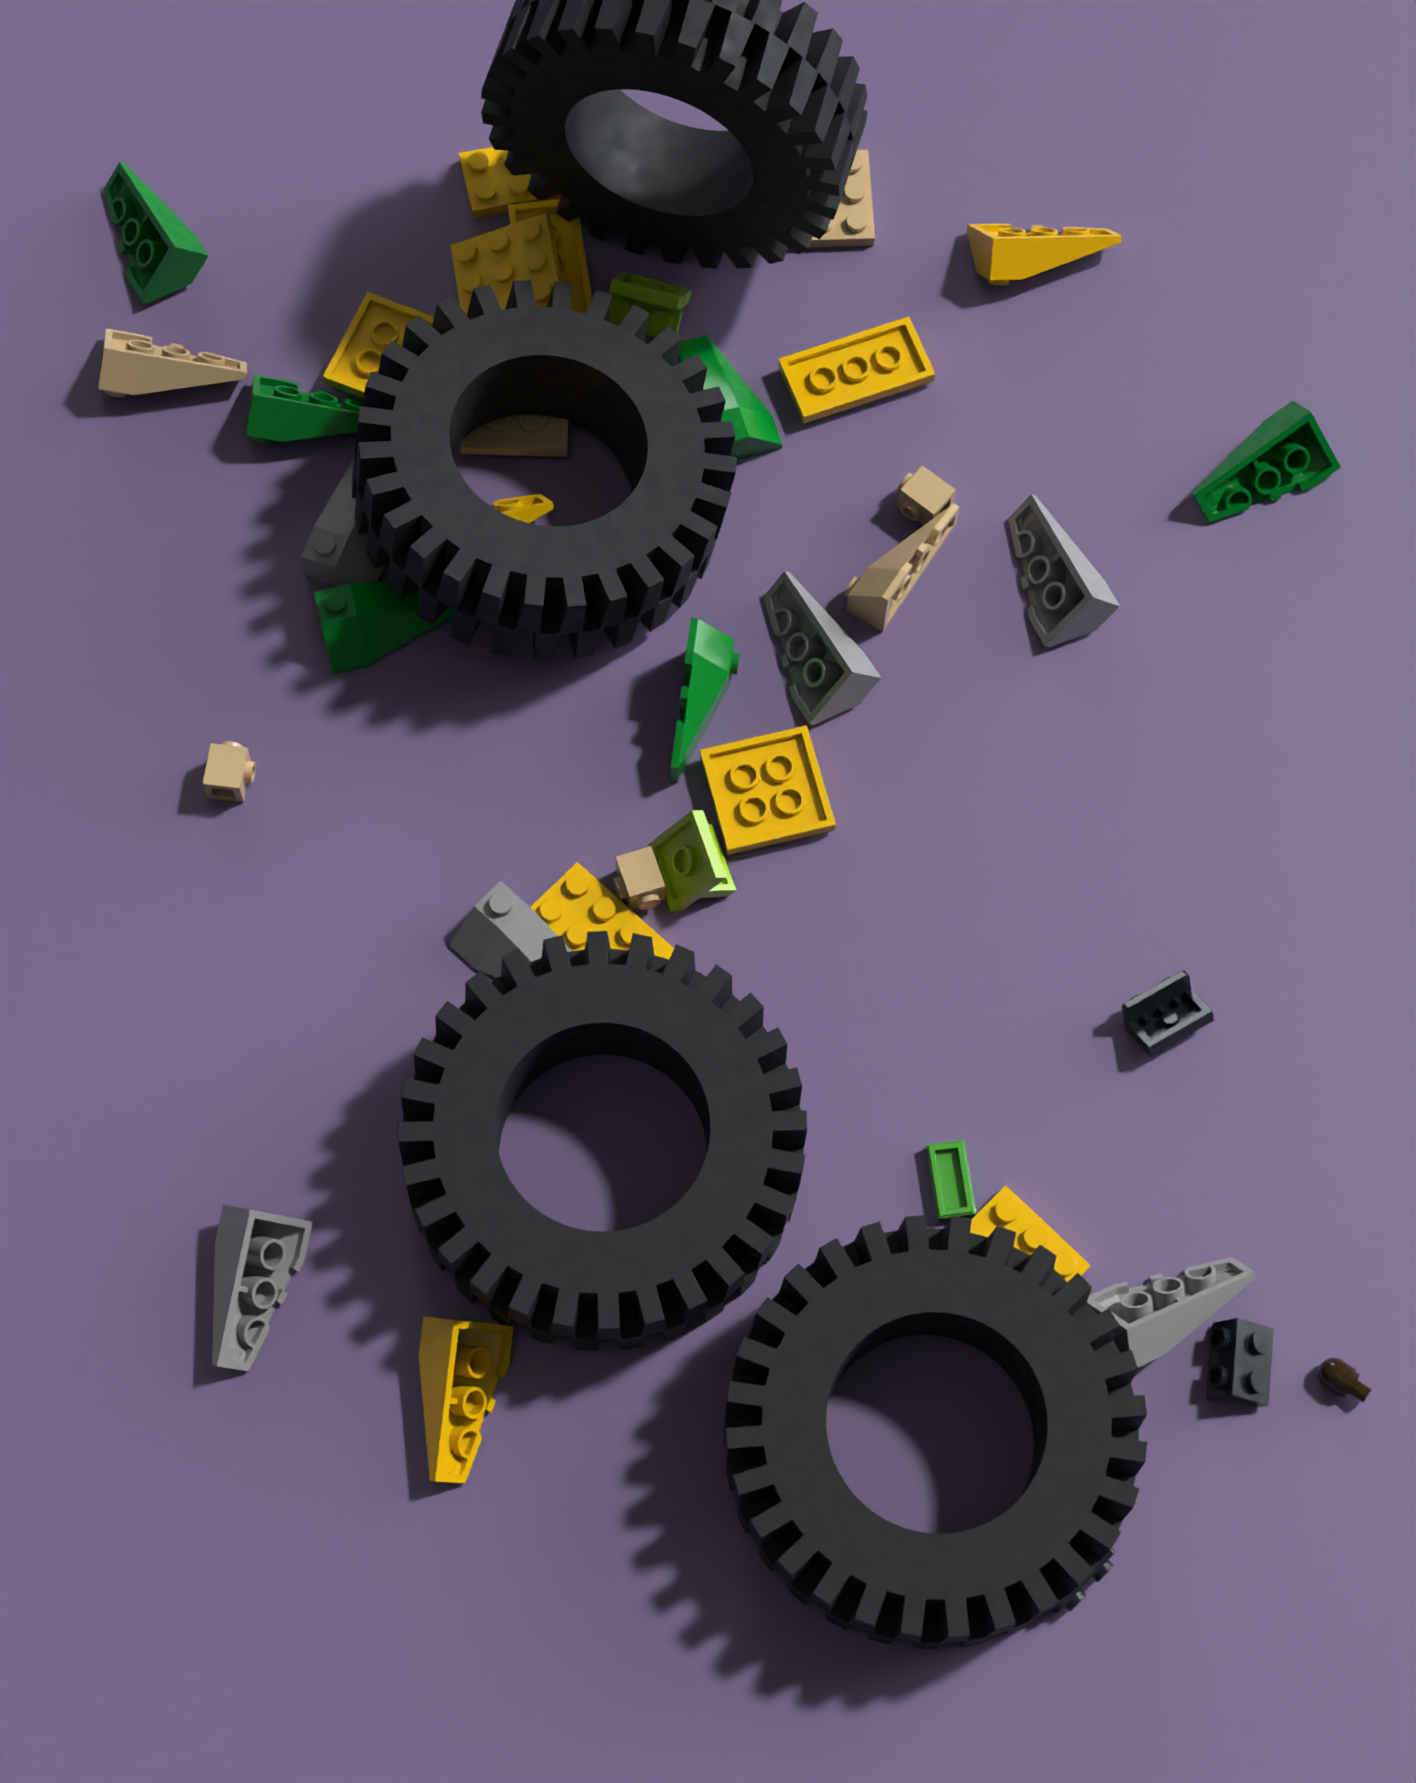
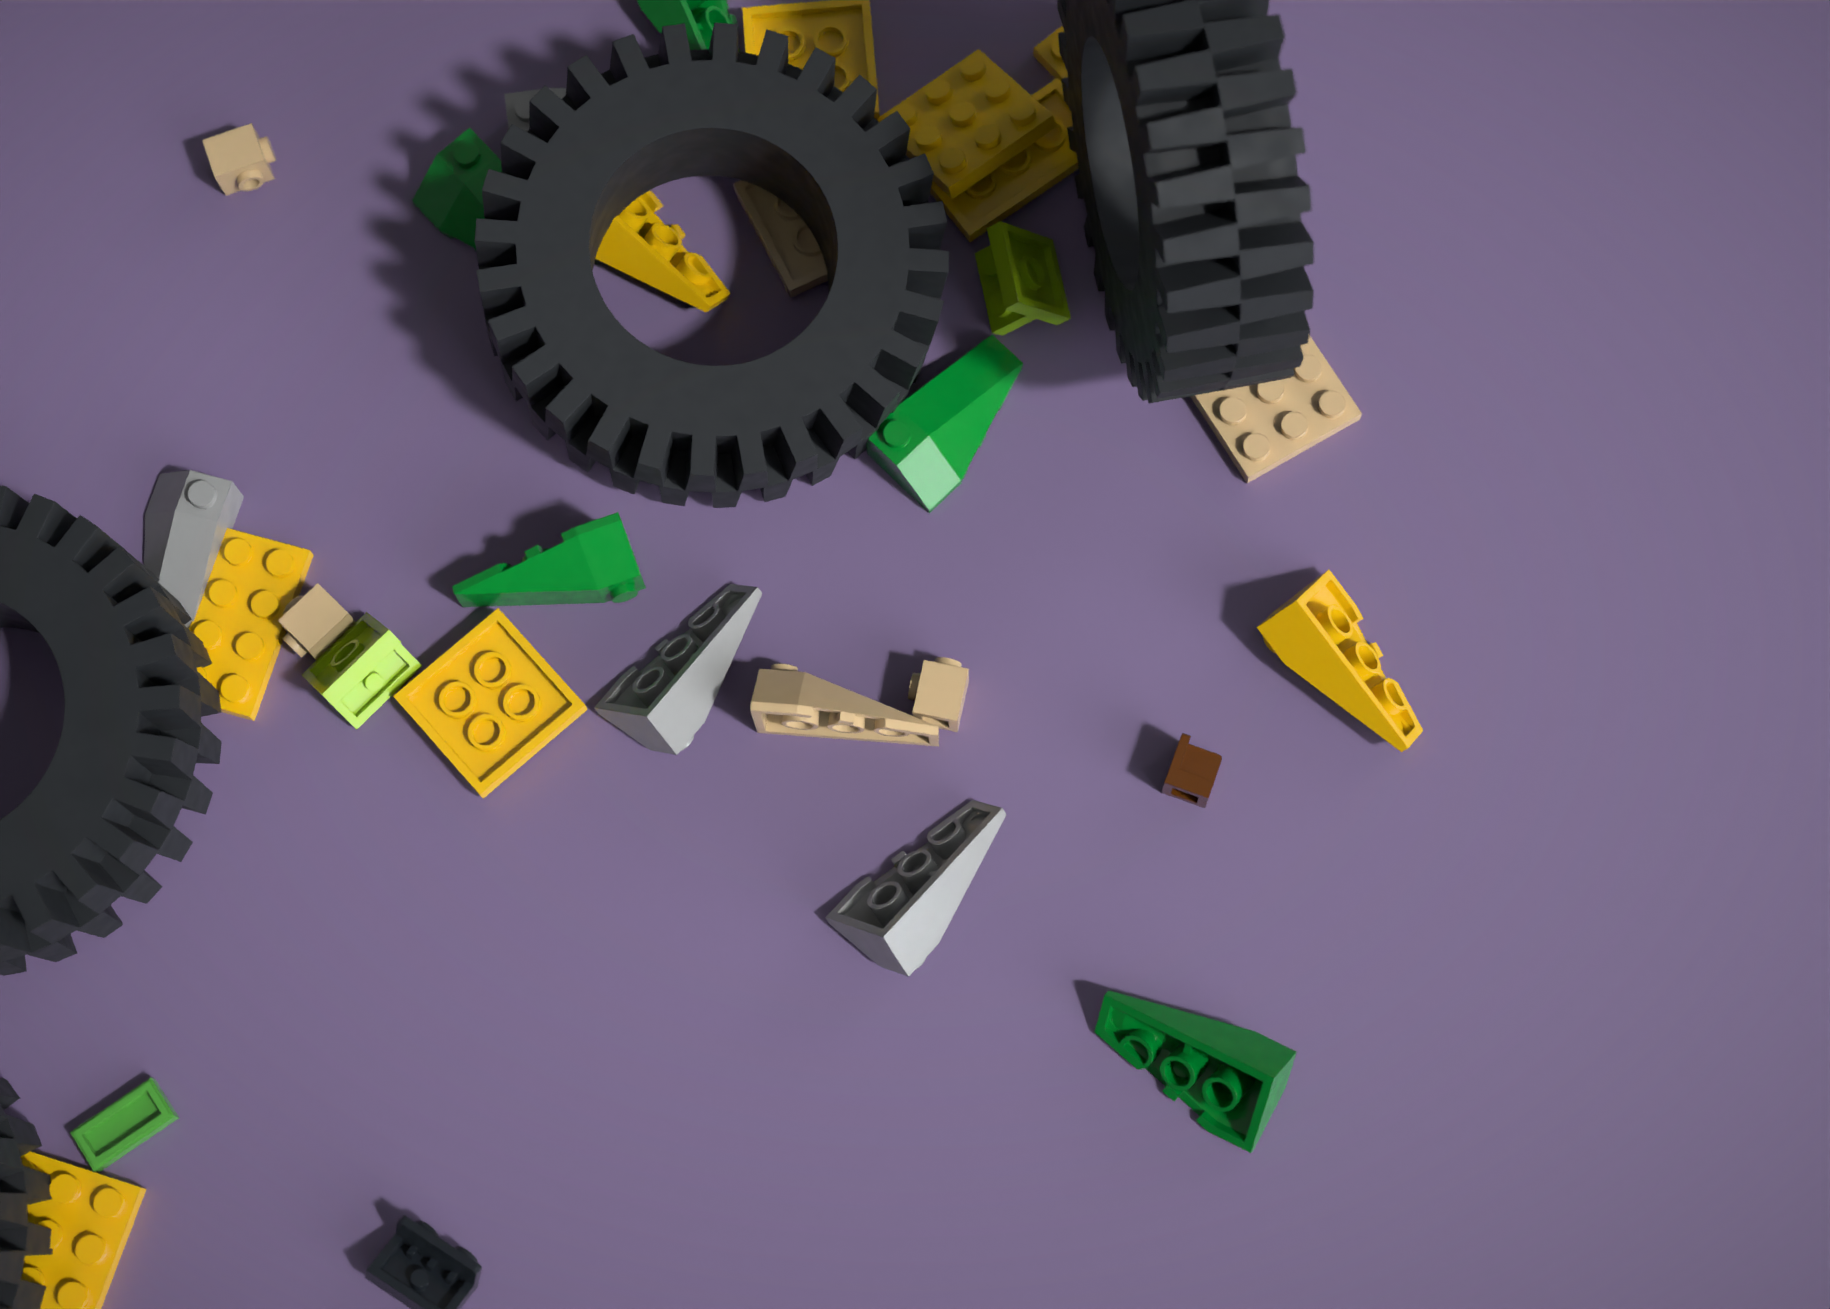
camera: 70 degrees right, 5 degrees up
yellow plate [778,316,935,424] -> none
none -> reddish brown panel [1161,733,1222,808]

